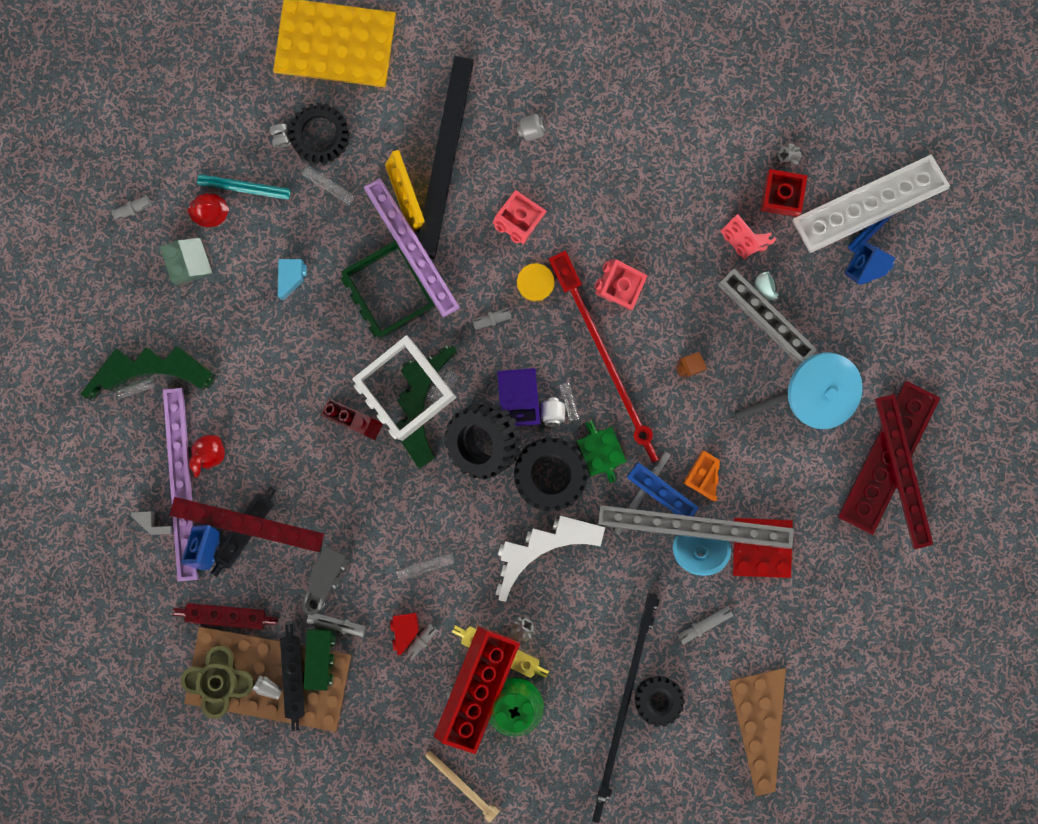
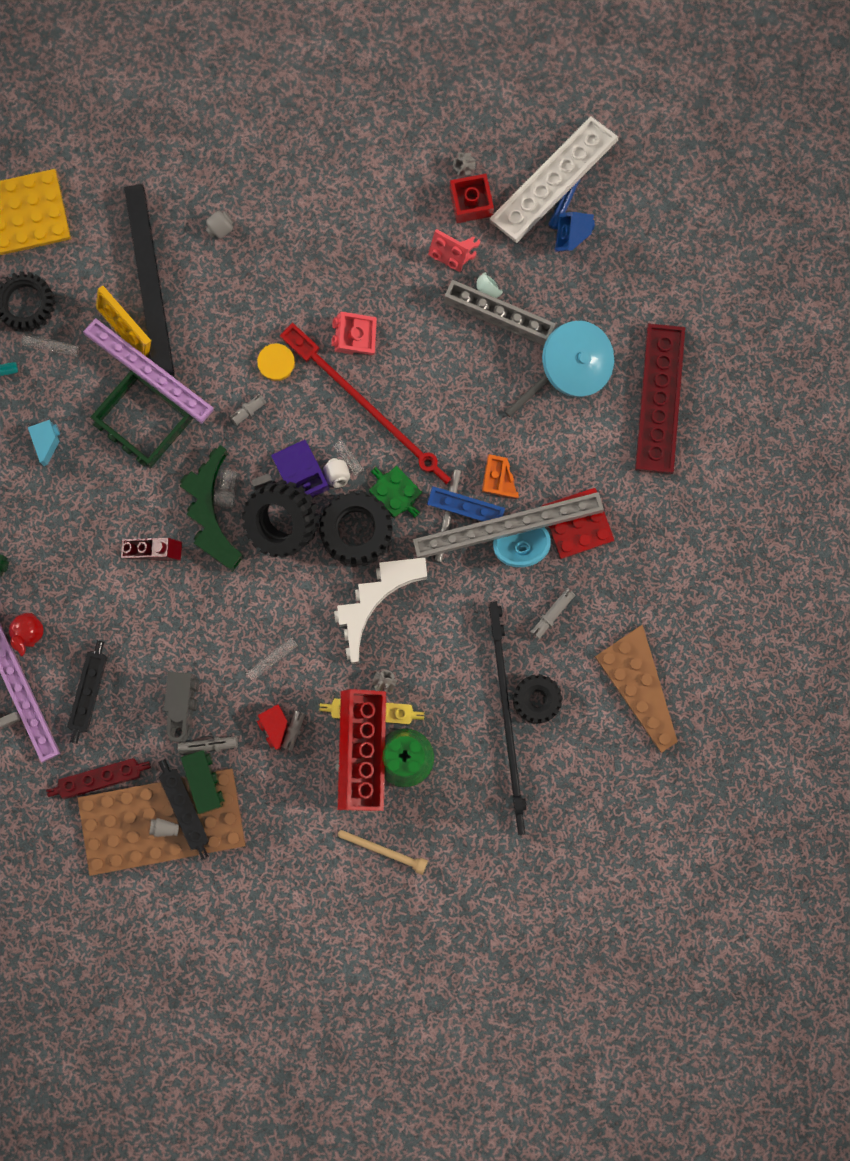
camera: 25 degrees left, 5 degrees down
dark red plate [169,497,325,553] -> none
blue slope [181,525,220,570] -> none
olive plant [181,645,254,719] -> none
white window [352,335,457,441] -> none
coral plate [493,190,547,244] -> none
dark orange slope [676,351,707,380] -> none
dark red plate [875,394,934,549] -> none
none -> flat silver tile [251,474,273,491]

